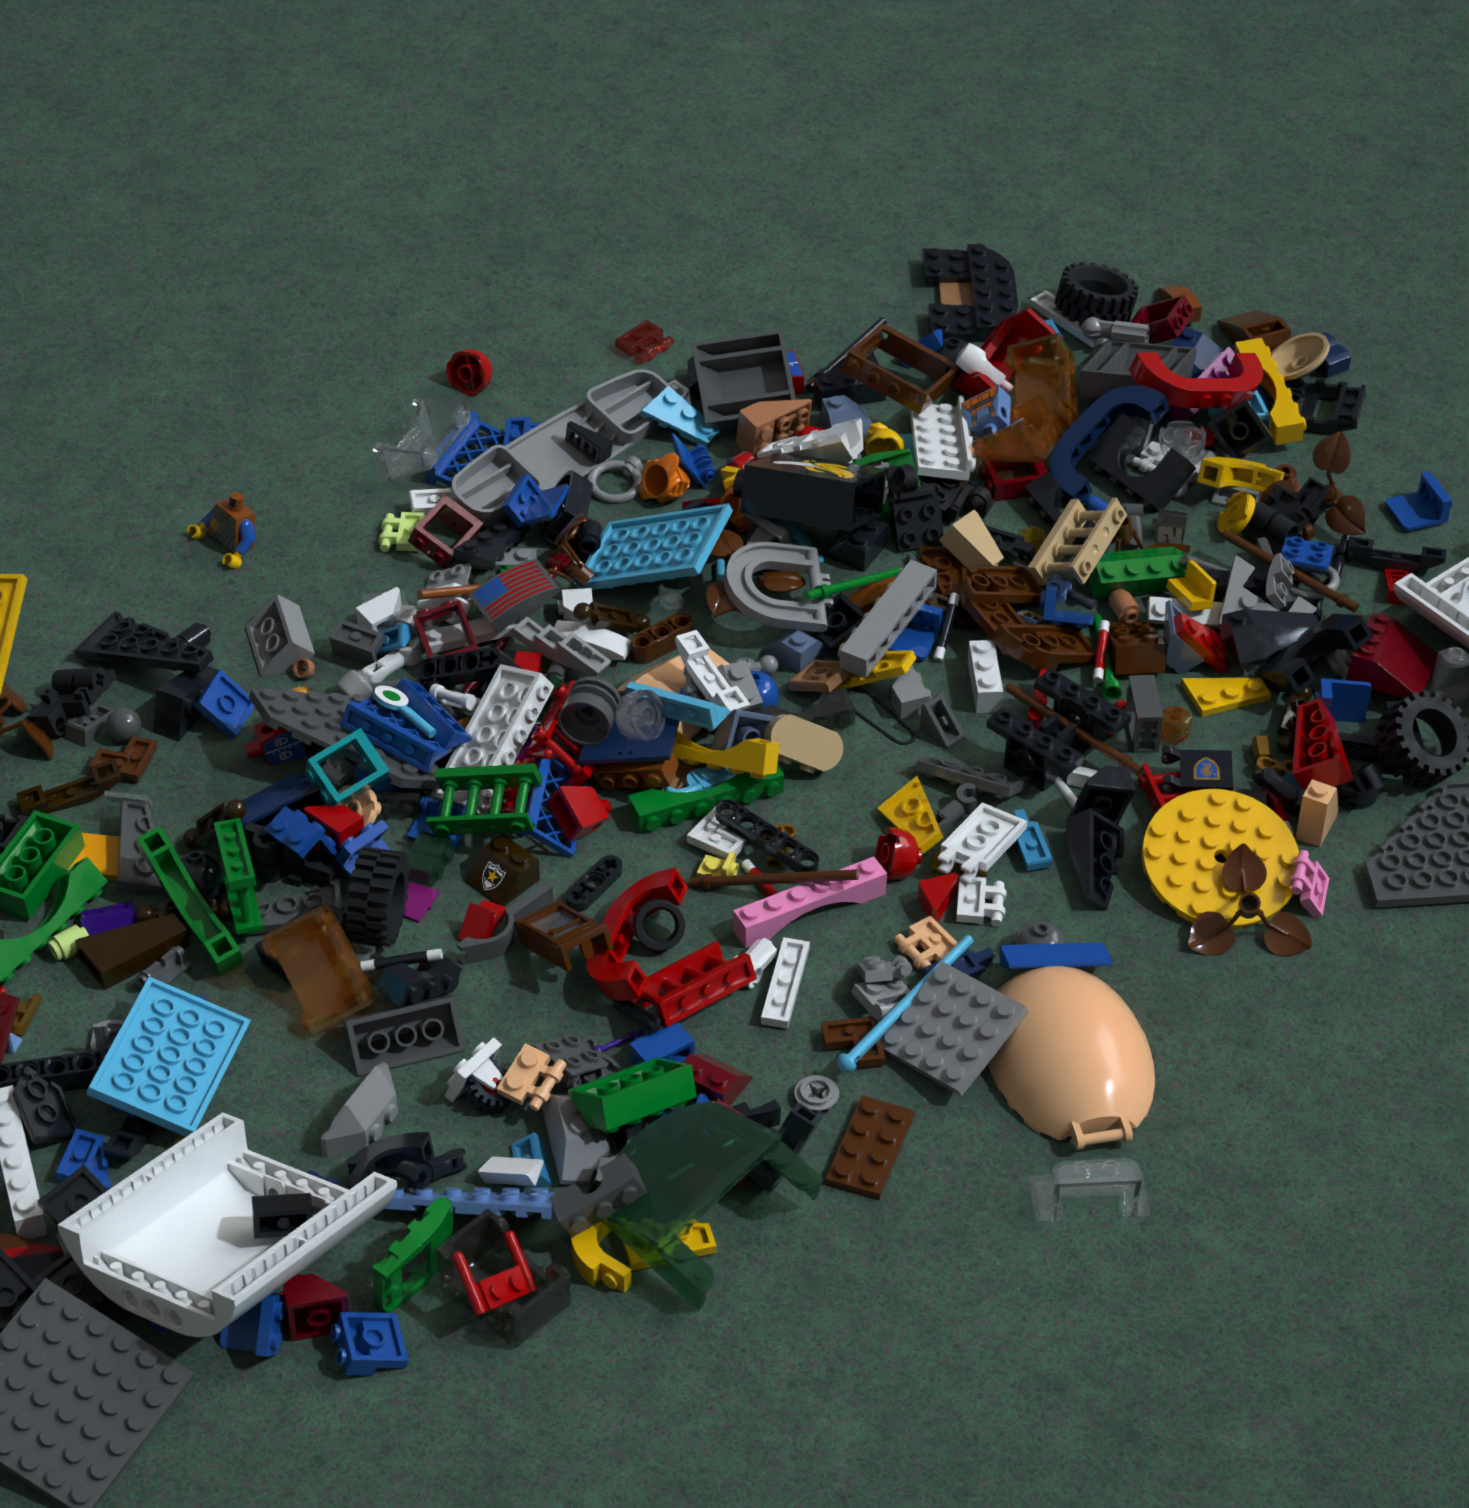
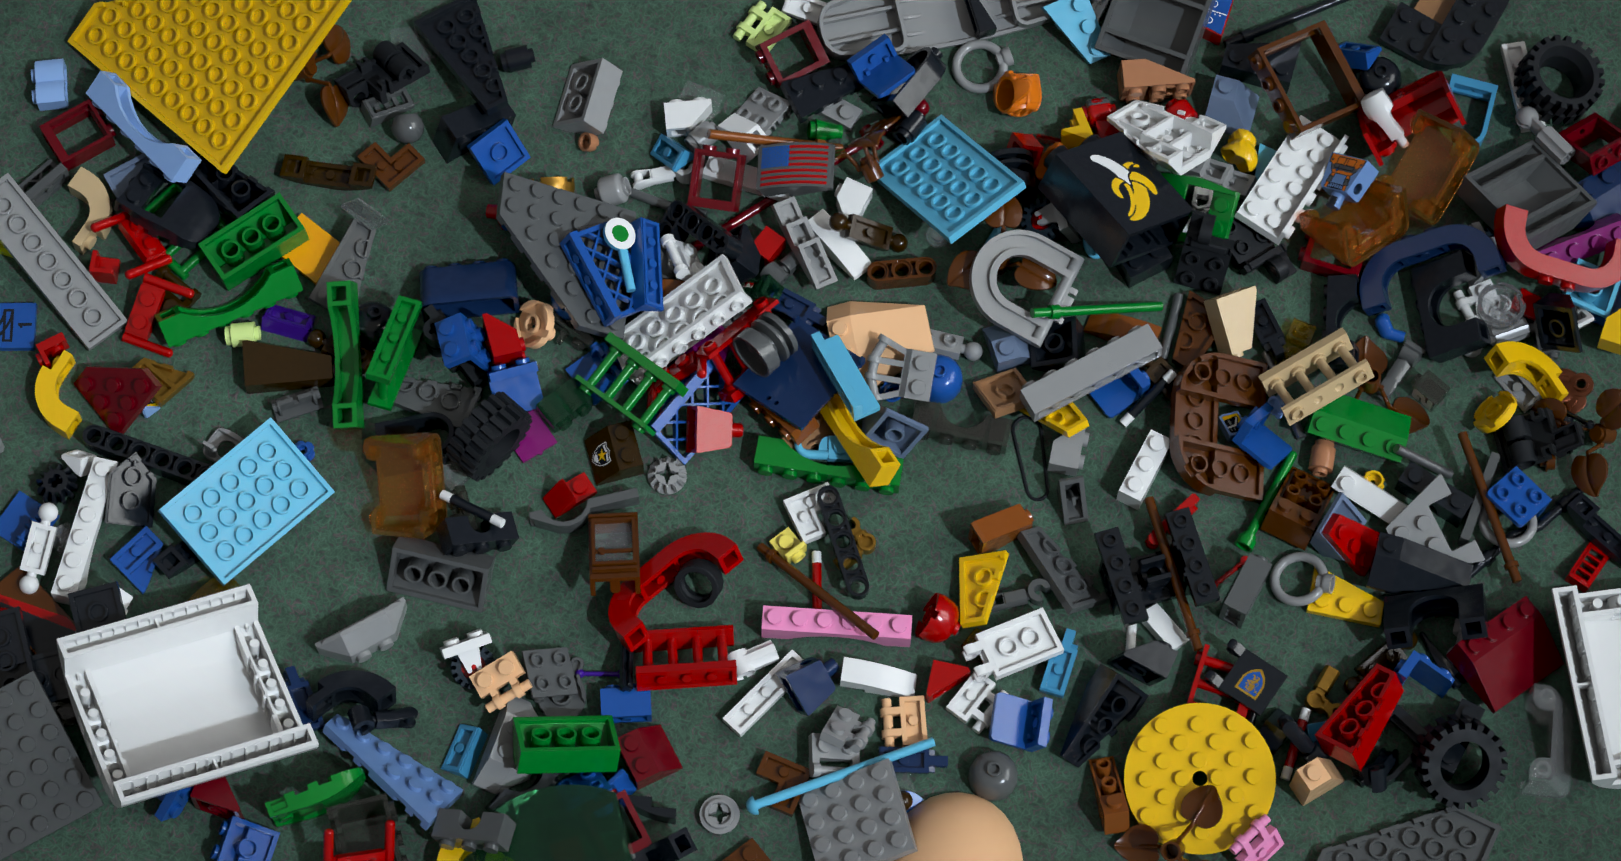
camera: 30 degrees right, 25 degrees up
dark brown plate [183,799,246,849] -> none
black brick [251,1193,313,1239] -> none
teal window [305,728,390,806] -> none
dark grey panel [329,619,385,666] -> none
white slope [478,1157,544,1186] -> none
black beam [566,855,622,912] -> none
clear cylinder [615,690,665,742] -> none
blue hinge [671,433,716,489] -> none
white slope [675,630,750,713] -> none
tan brick [764,714,843,774] -> none
blue slope [1000,942,1112,969] -> none
red bar [1093,620,1110,683] -> none
clear orange head [1161,706,1192,743] -> none
yellow panel [1166,560,1216,611] -> none
light grey slope [1266,553,1294,610] -> none
none -> light grey gear [648,456,687,494]
none -> dark blue torso [776,657,840,716]
none -> white slope [840,657,917,697]
none -> dark orange slope [968,503,1034,554]
none -> bracket [989,692,1053,752]
none -> dark orange slope [1089,756,1129,835]
none -> light grey piece [1270,552,1335,606]

